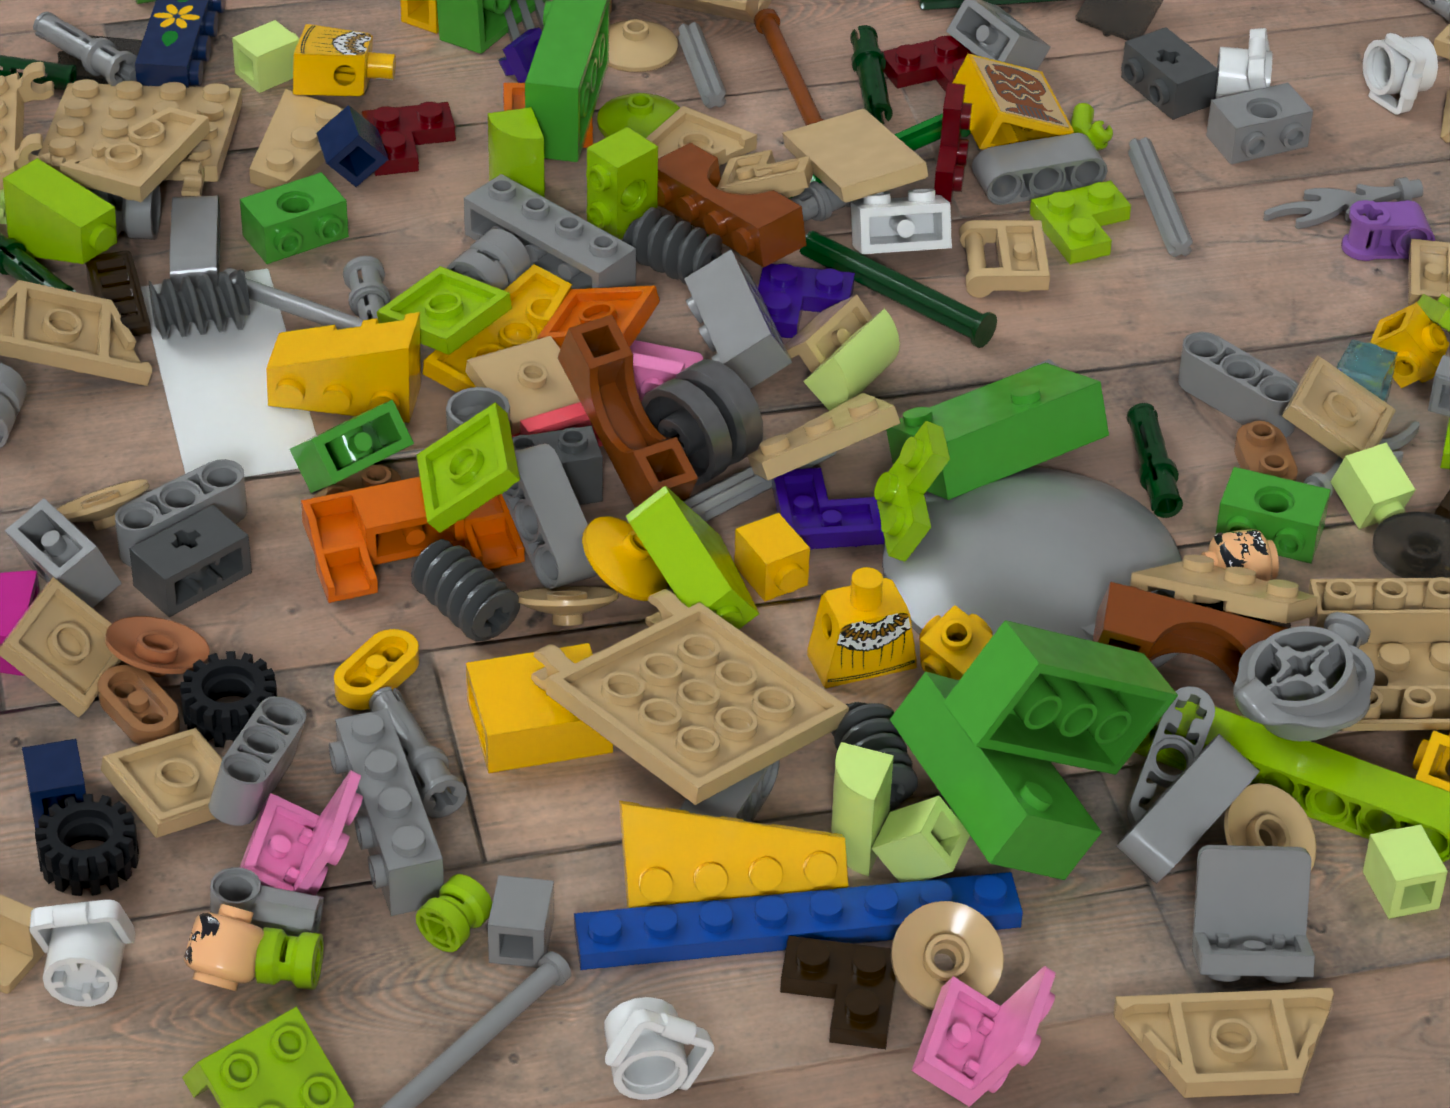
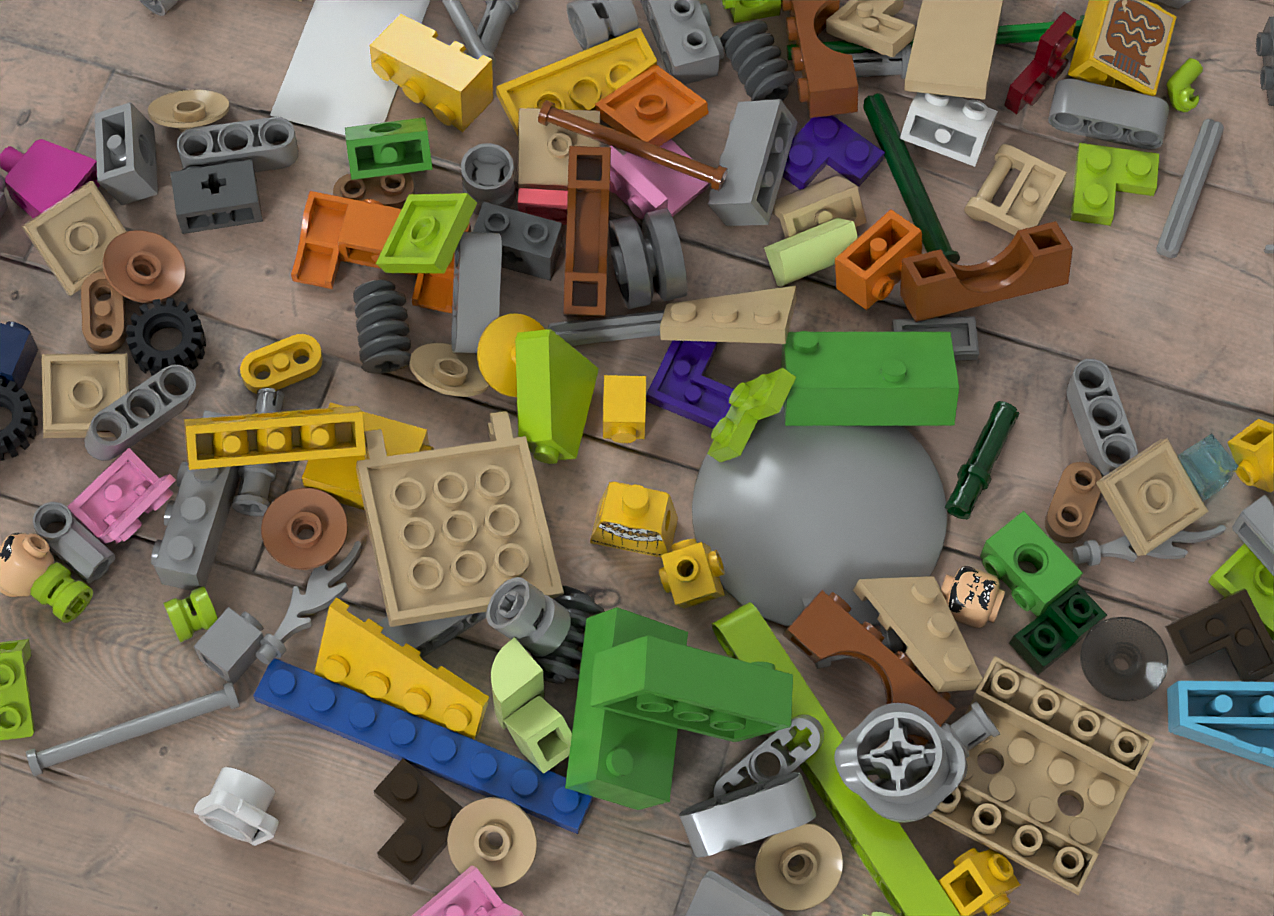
camera: 30 degrees right, 25 degrees up
lime plate [377,266,512,355] -> none
yellowish green brick [1330,442,1416,529] -> none
none -> yellow brick [184,406,366,470]
none -> light grey piece [255,541,362,665]
none -> nougat dish [261,488,348,570]
none -> light grey wheel [486,577,571,656]
none -> dark orange bar [538,100,728,191]
none -> orange brick [835,209,922,310]
none -> dark orange arch [900,221,1073,322]
none -> dark green slope [1009,584,1107,675]

